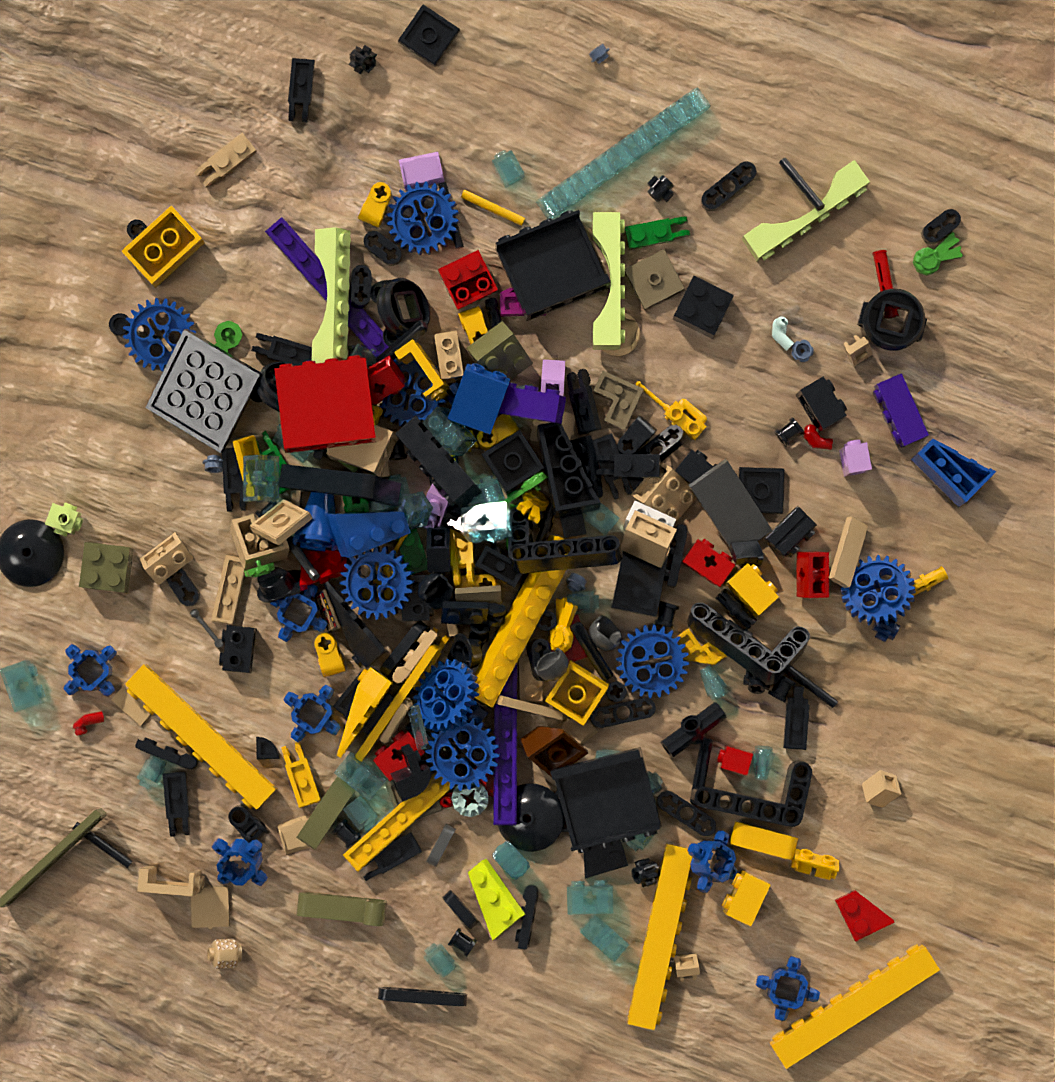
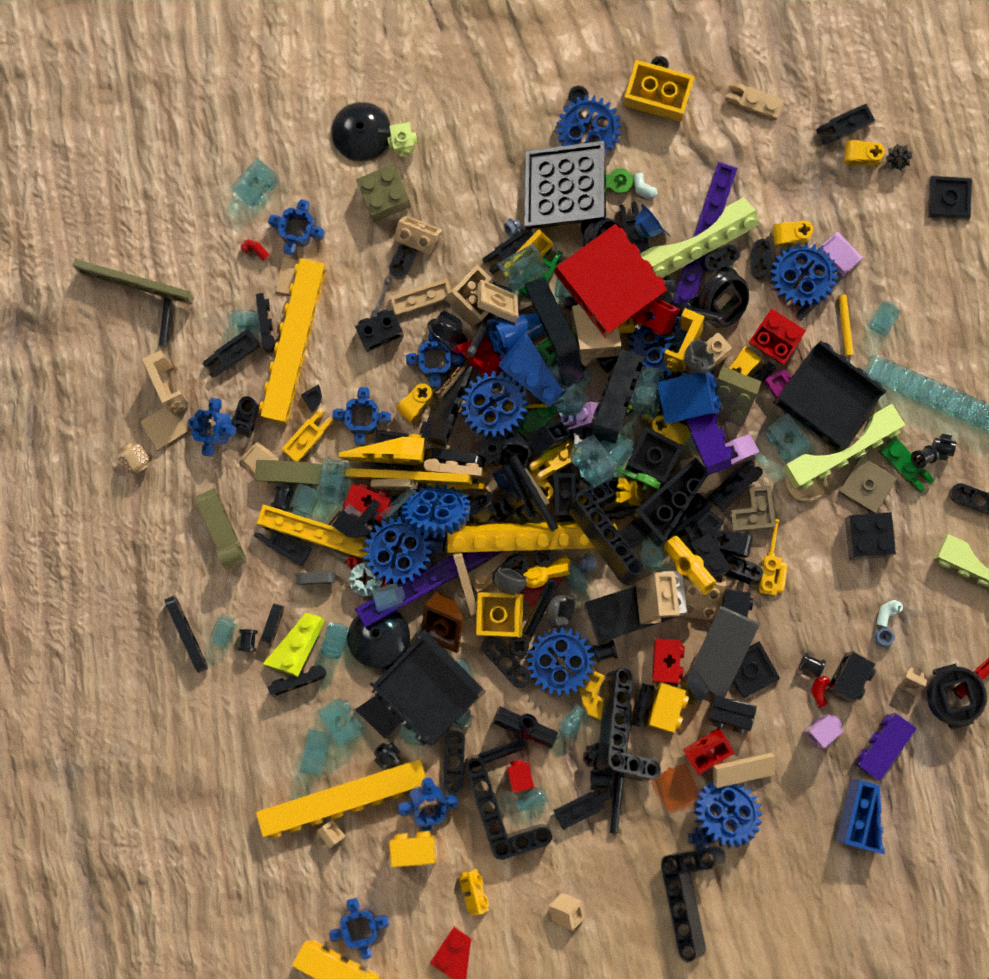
camera: 65 degrees right, 5 degrees down
bright green piece [244,560,275,578] -> none
black hinge [664,524,688,588] -> none
yellow beam [729,821,799,860] -> none
yellow pin [912,566,949,596] -> none
none -> clear light blue brick [371,583,405,613]
none -> black bar [510,455,558,532]
none -> light aqua arm [633,173,657,199]
none -> blue piece [634,204,672,238]
none -> clear orange piece [654,763,699,811]
none -> black beam [661,846,726,962]
none -> yellow piece [663,536,716,595]
none -> dark grey hair [684,340,715,374]
none -> clear light blue brick [765,413,813,463]
none -> yellow piece [844,140,885,166]
none -> black bush [911,445,939,469]

